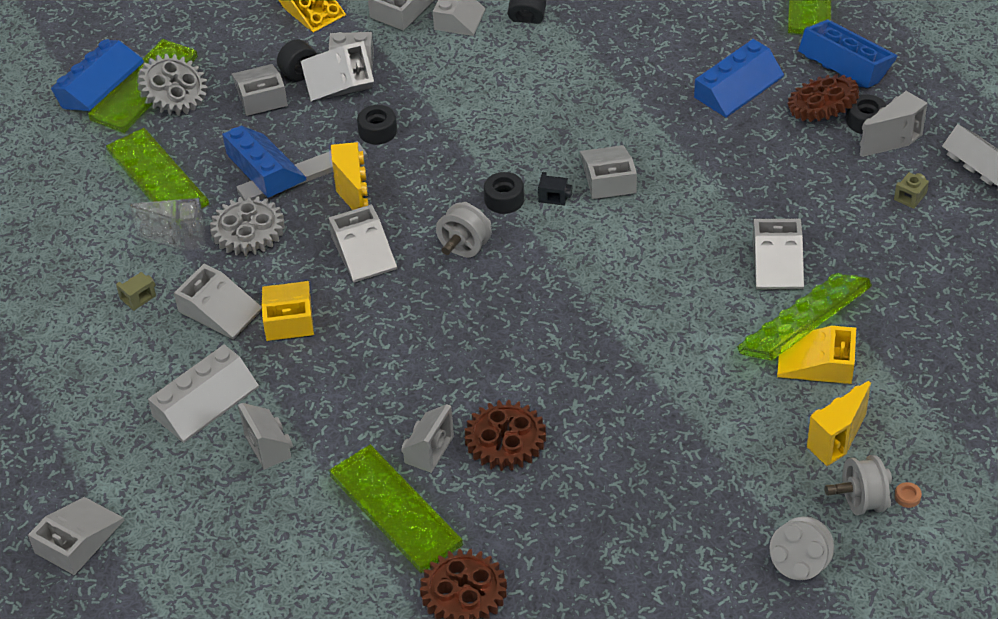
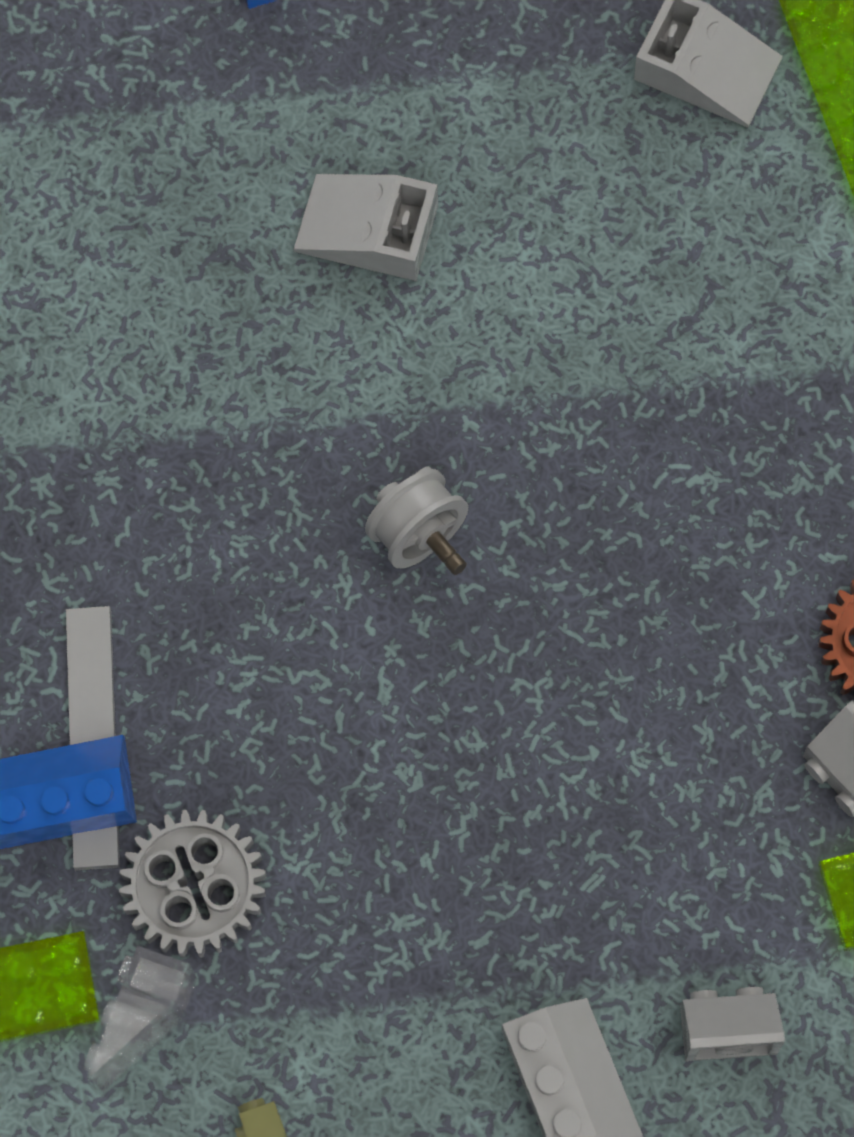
camera: 65 degrees left, 25 degrees up
light grey slope [174,264,262,340] -> none
yellow slope [262,281,314,341] -> none
slope [329,204,397,283] -> none
yellow slope [331,142,368,210] -> none
black tyre [357,104,397,145] -> none
black tyre [484,172,524,214] -> none
black brick [538,172,573,206] -> none

